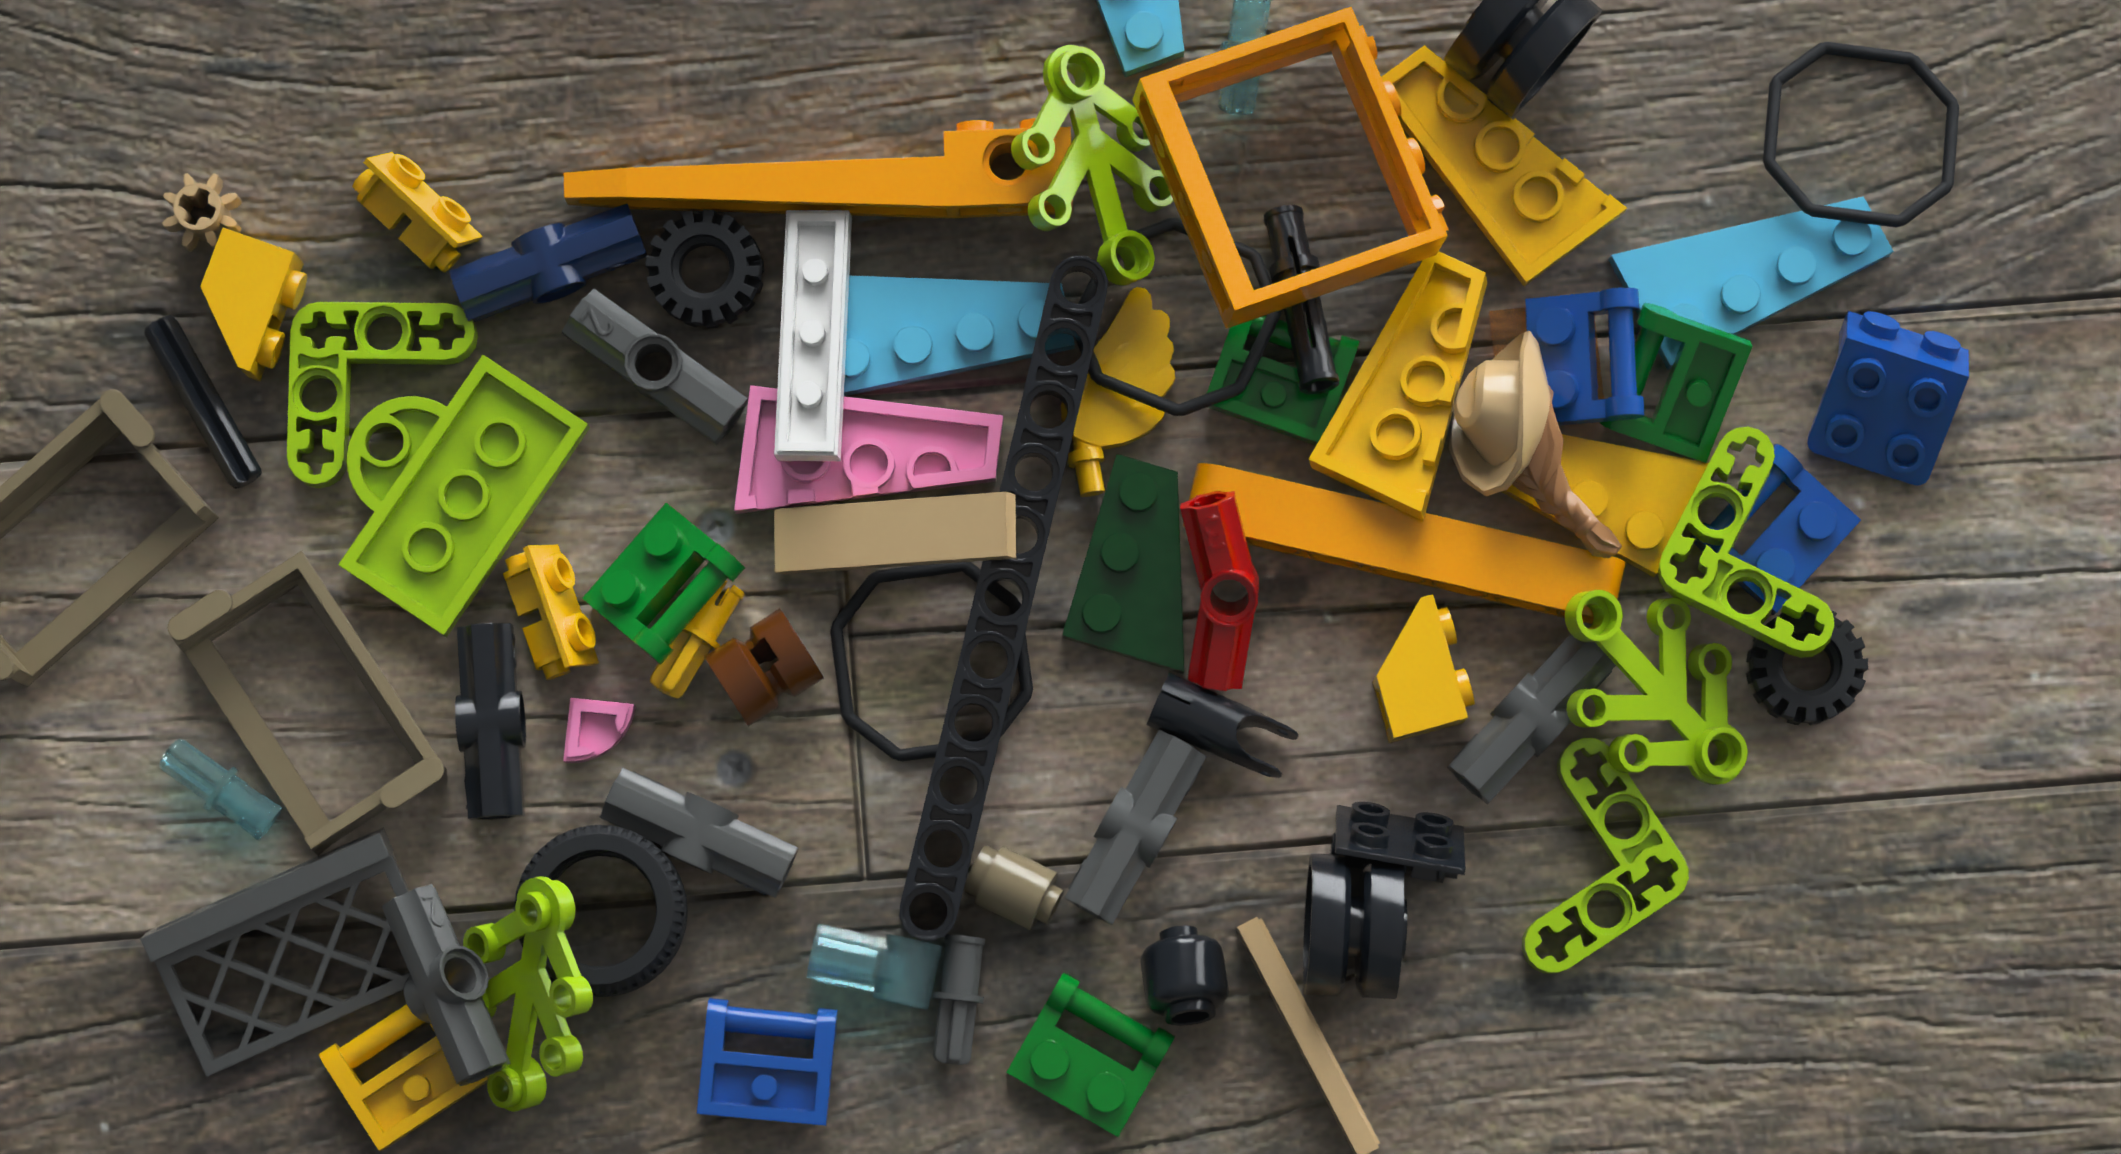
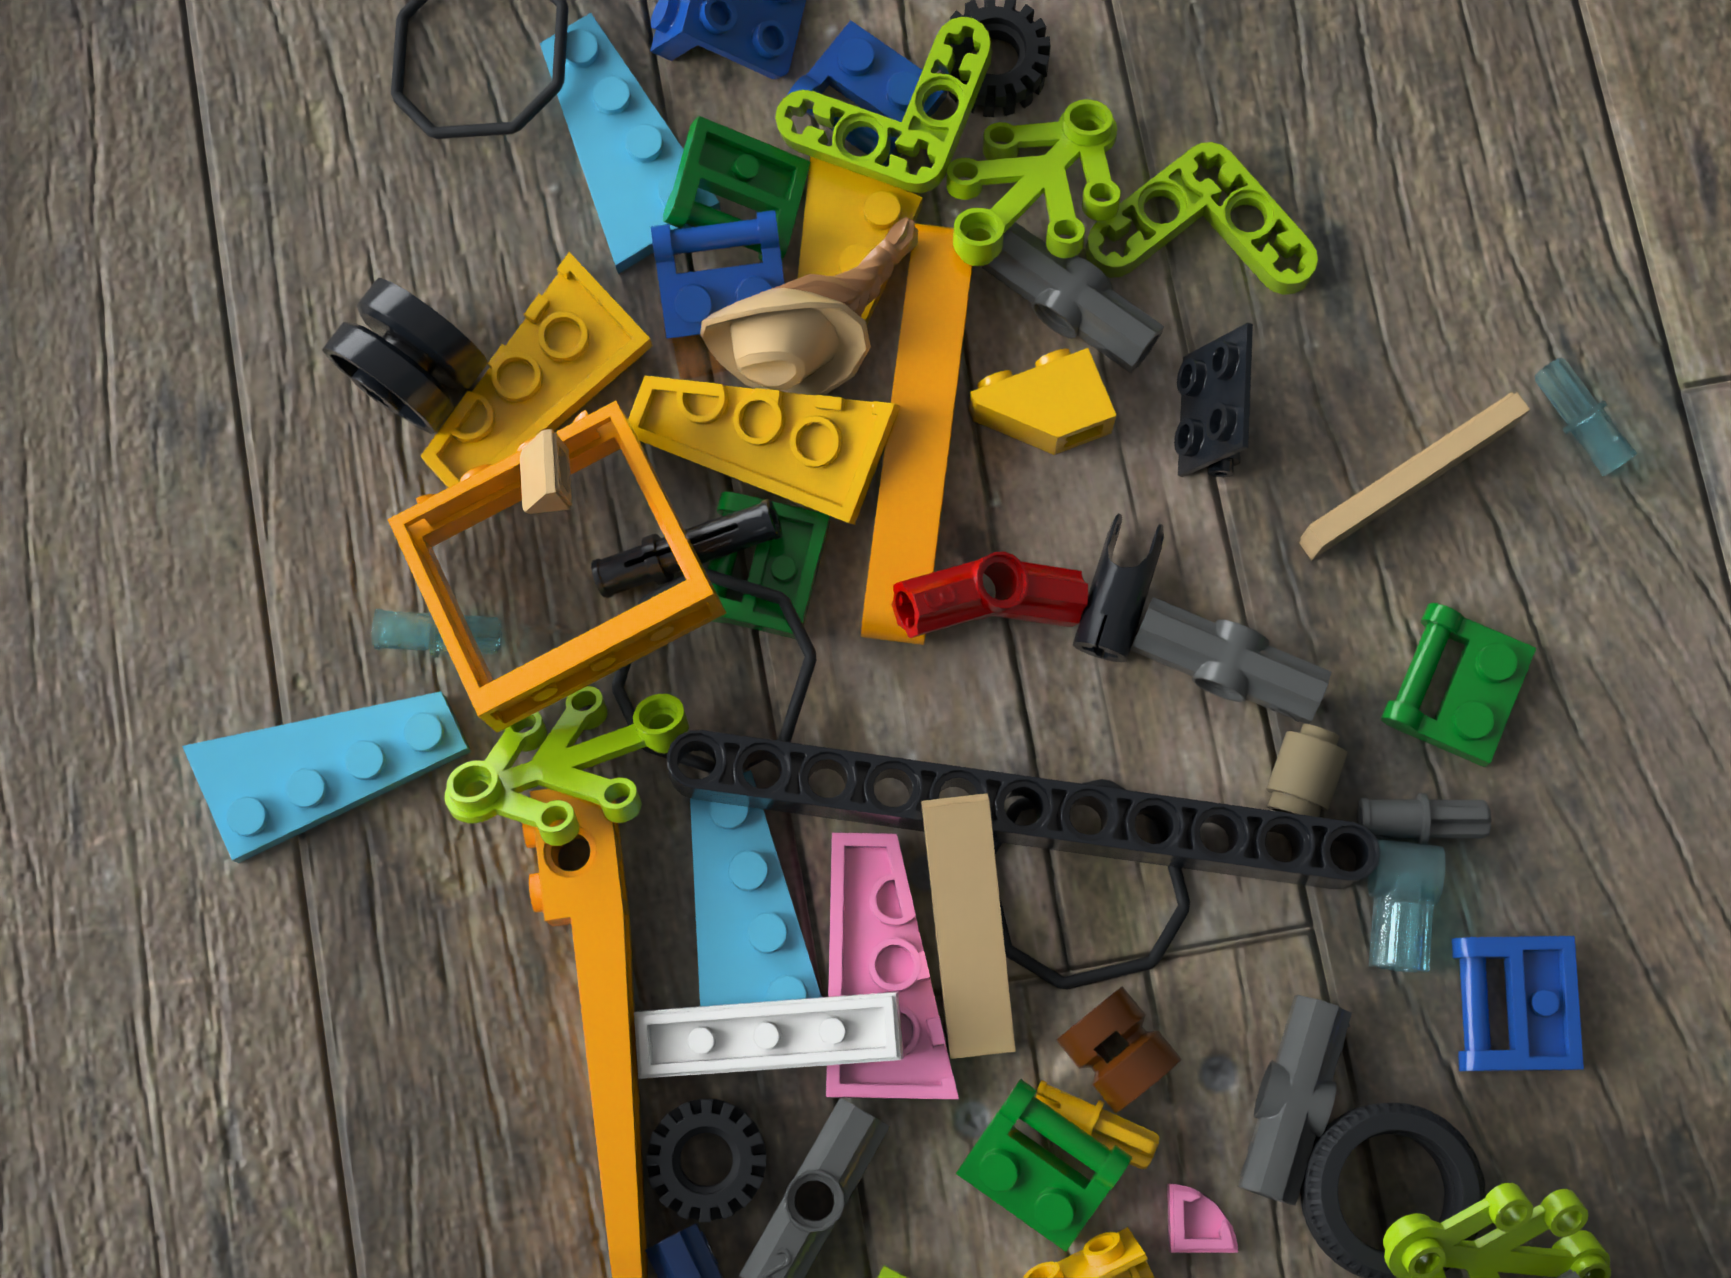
camera: 90 degrees left, 5 degrees down
yellow animal [1061,287,1175,497] -> none
dark green wing [1062,454,1184,674] -> none
black head [1140,925,1229,1026] -> none
black wheel [1303,853,1407,999] -> none
none -> tan slope [520,429,572,514]

